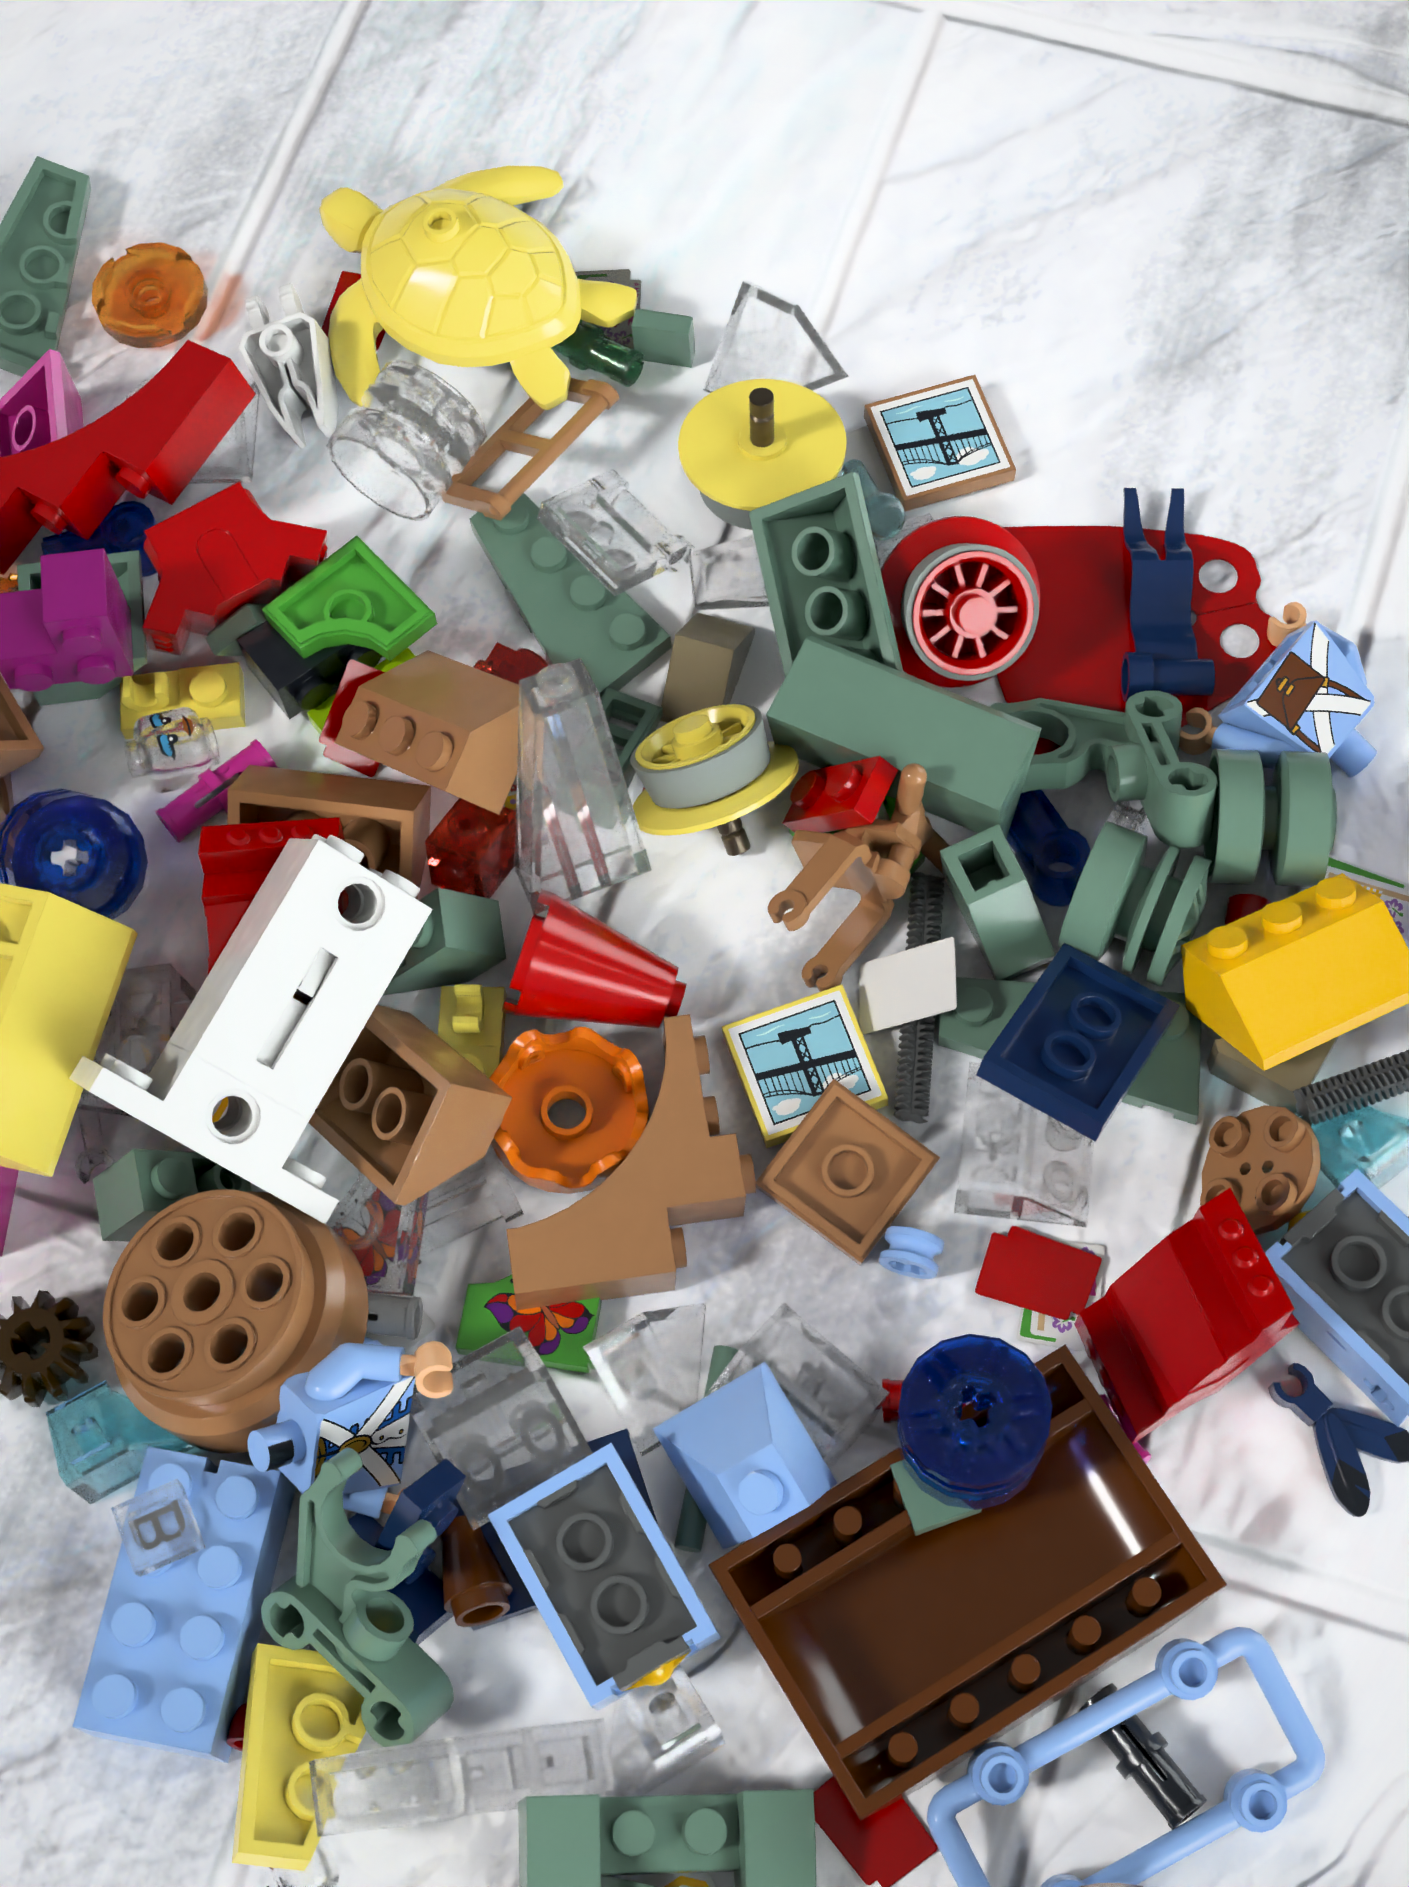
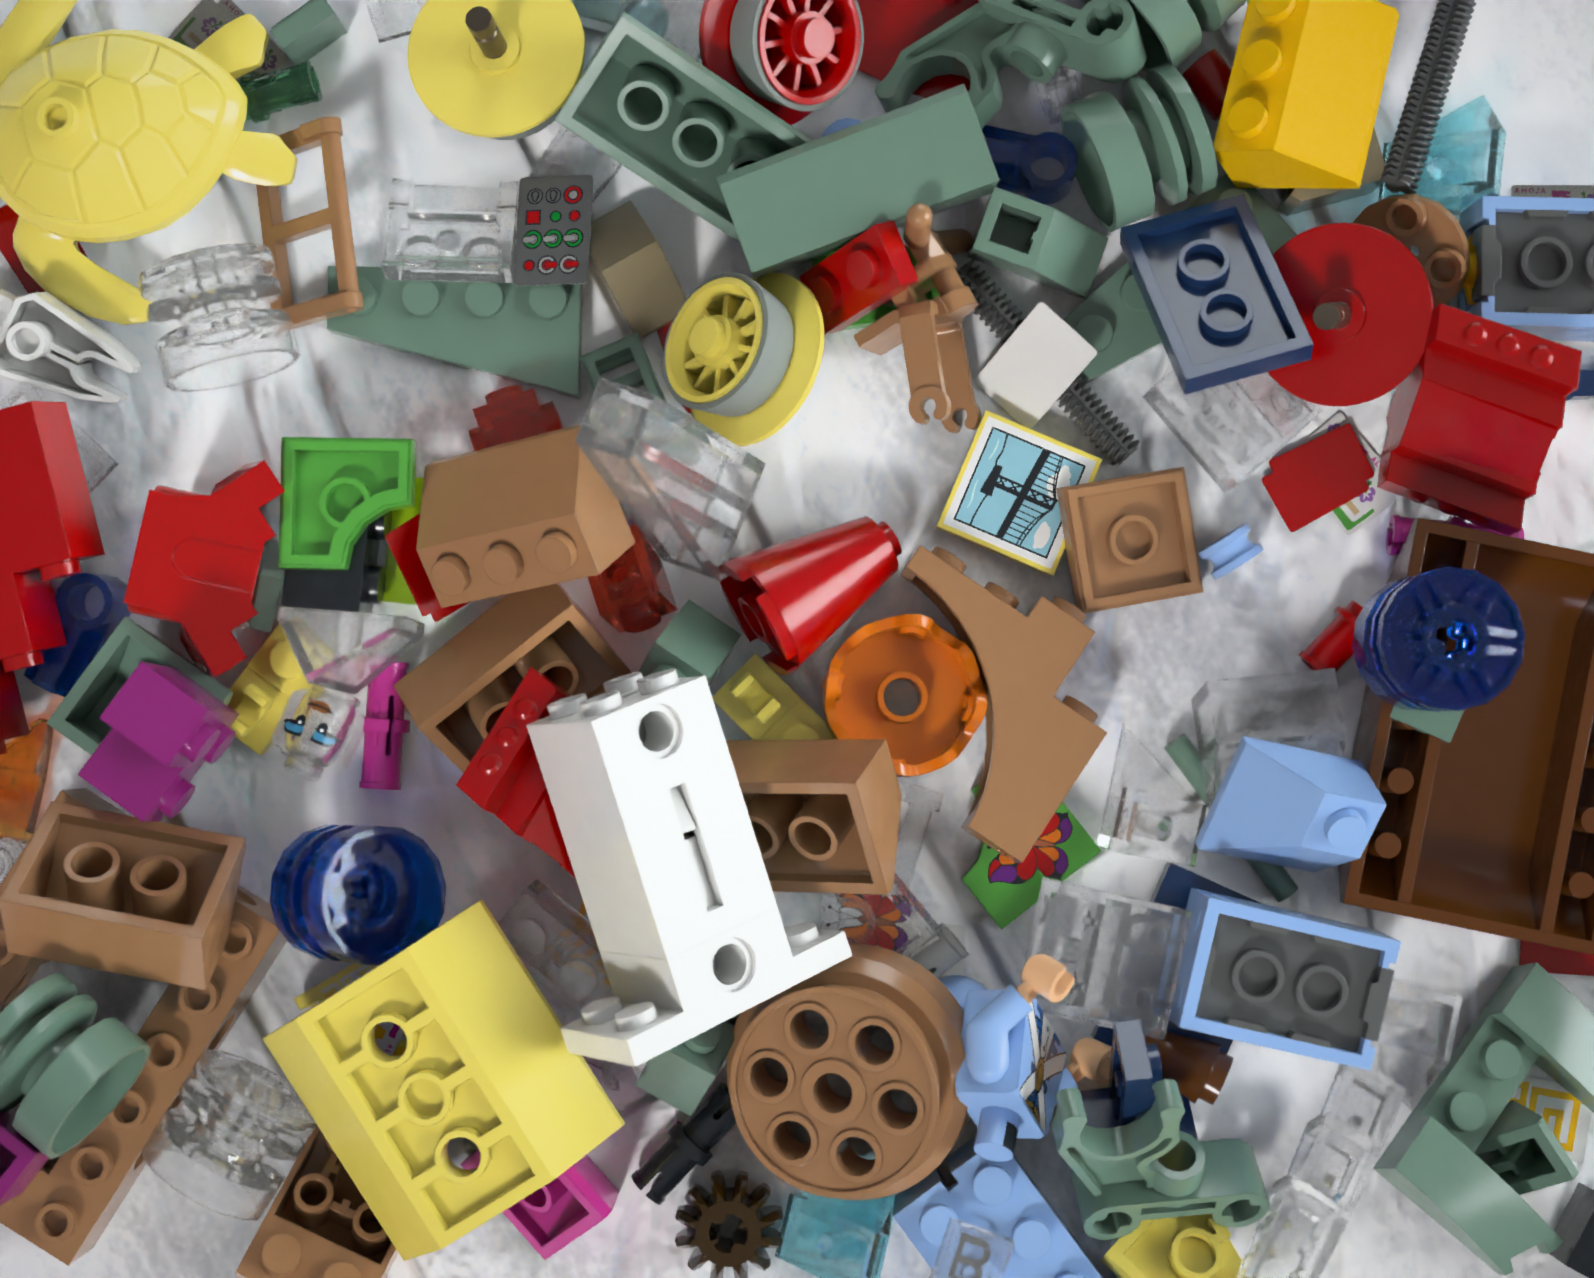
camera: 55 degrees left, 20 degrees up
none -> clear slope [278,606,425,695]
none -> dark grey sticker [514,175,593,286]
none -> black pin [631,1082,736,1205]
none -> red piece [1268,223,1434,407]

